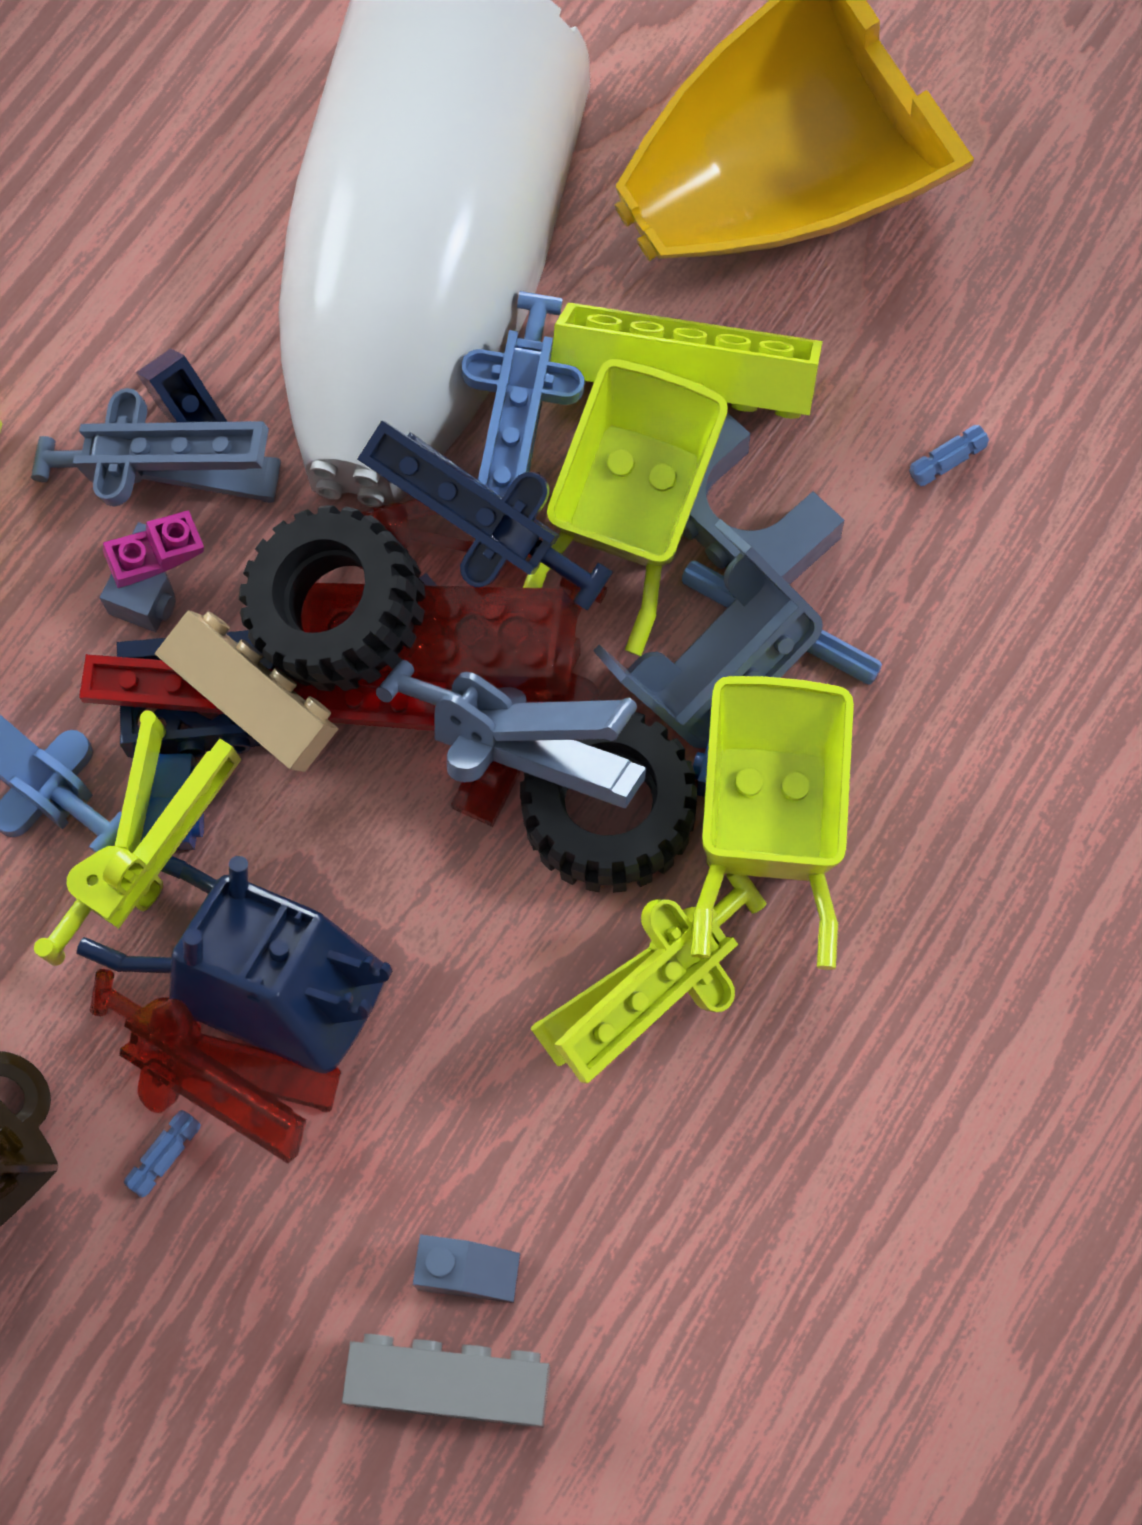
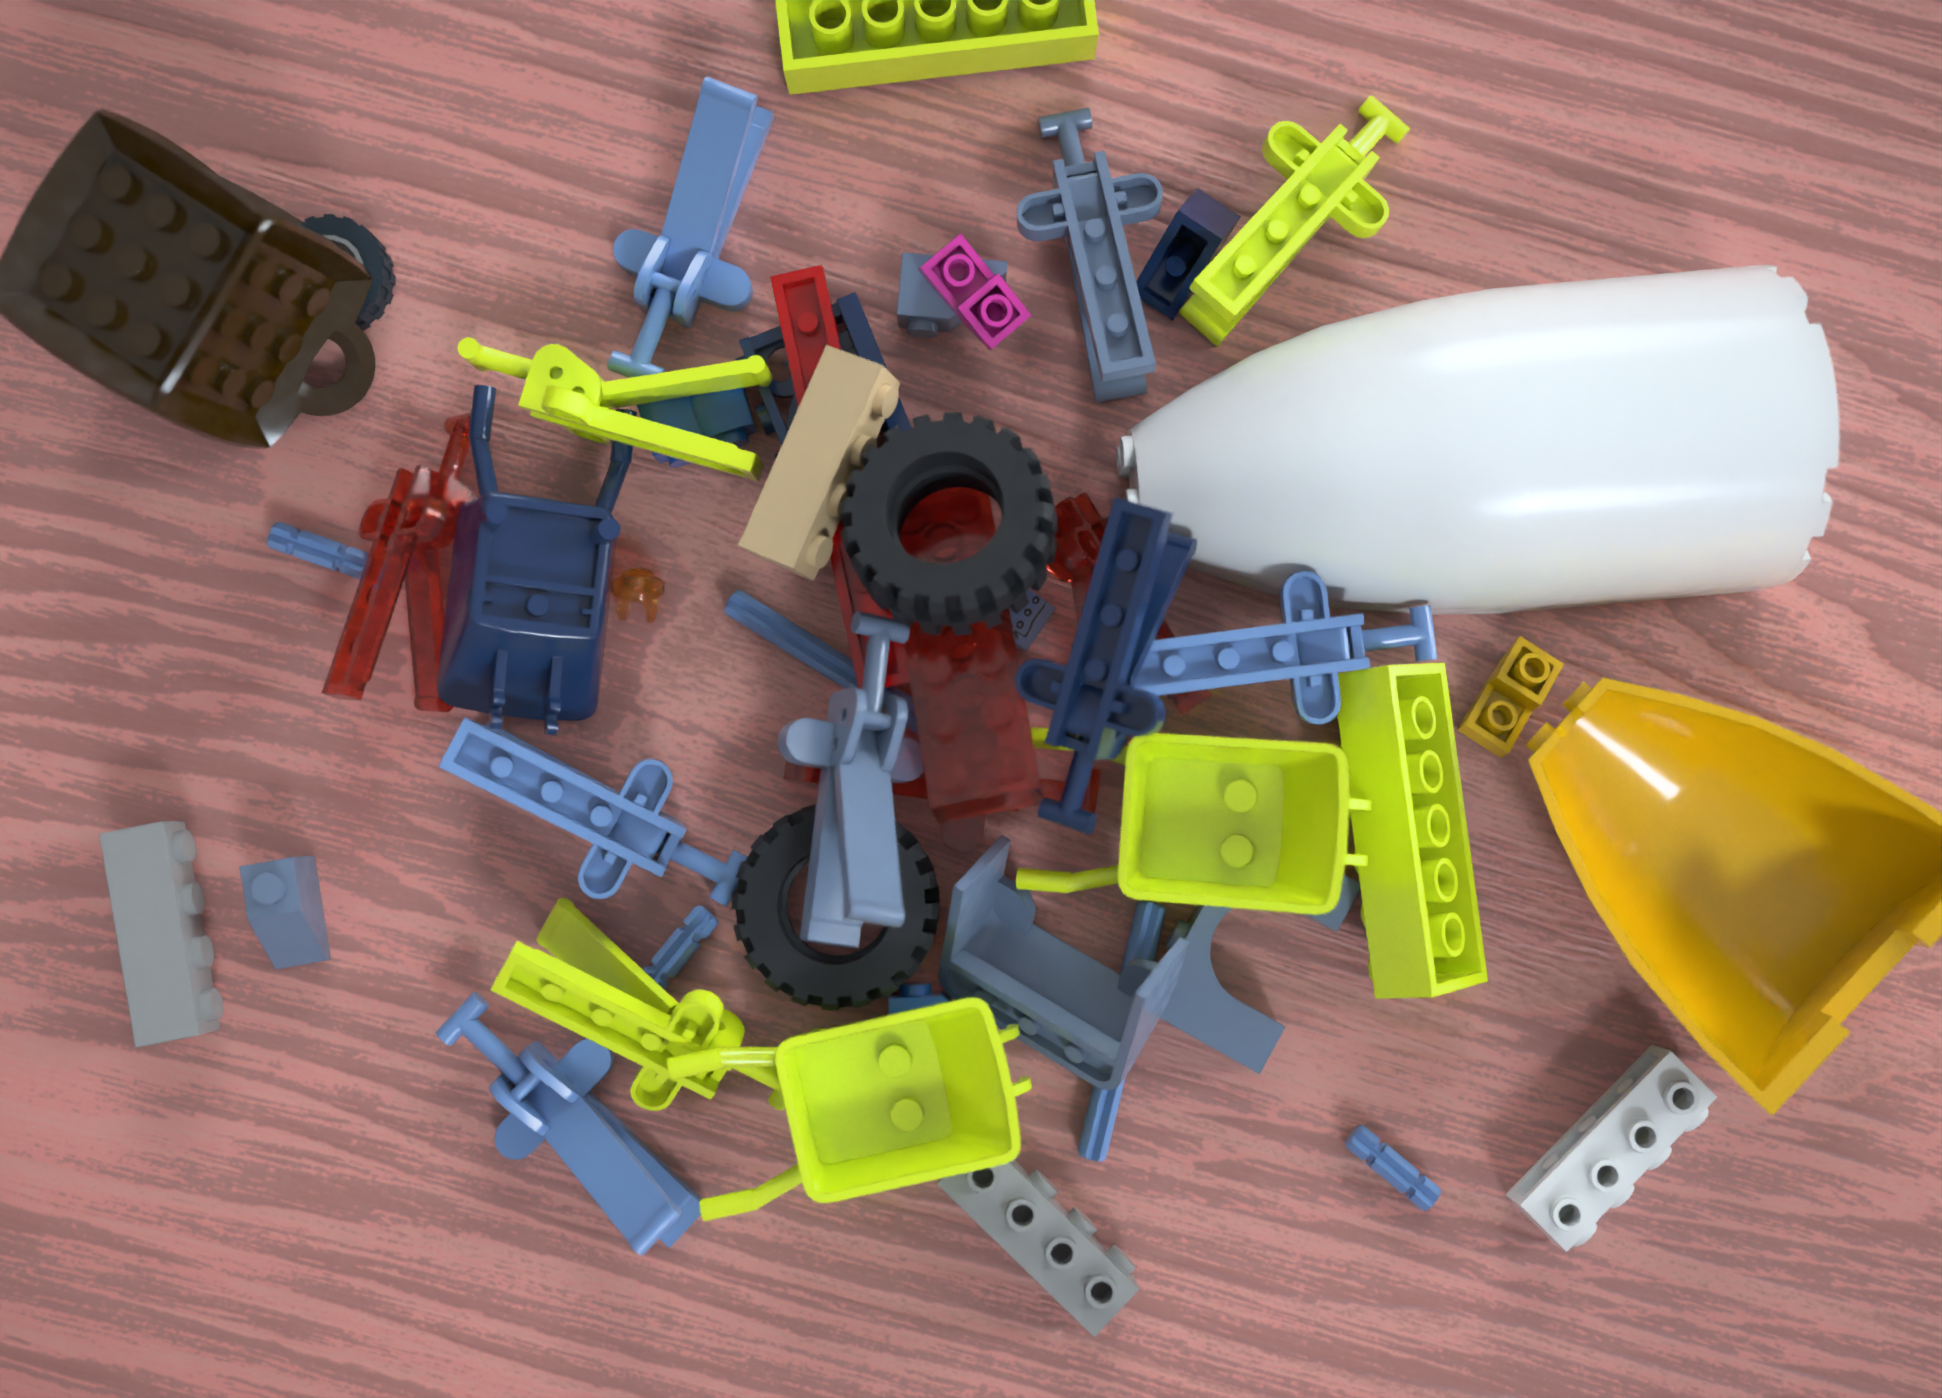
camera: 65 degrees right, 15 degrees up
none -> medium blue piece [436,992,702,1256]
none -> medium blue piece [438,717,748,906]
none -> clear orange plate [612,568,665,623]
none -> medium blue axle [643,905,718,989]
none -> medium blue axle [724,590,954,747]
none -> light grey brick [937,1153,1139,1337]
none -> neon yellow piece [1178,95,1410,347]
none -> yellow slope [1457,636,1564,758]
none -> white brick [1505,1045,1717,1252]

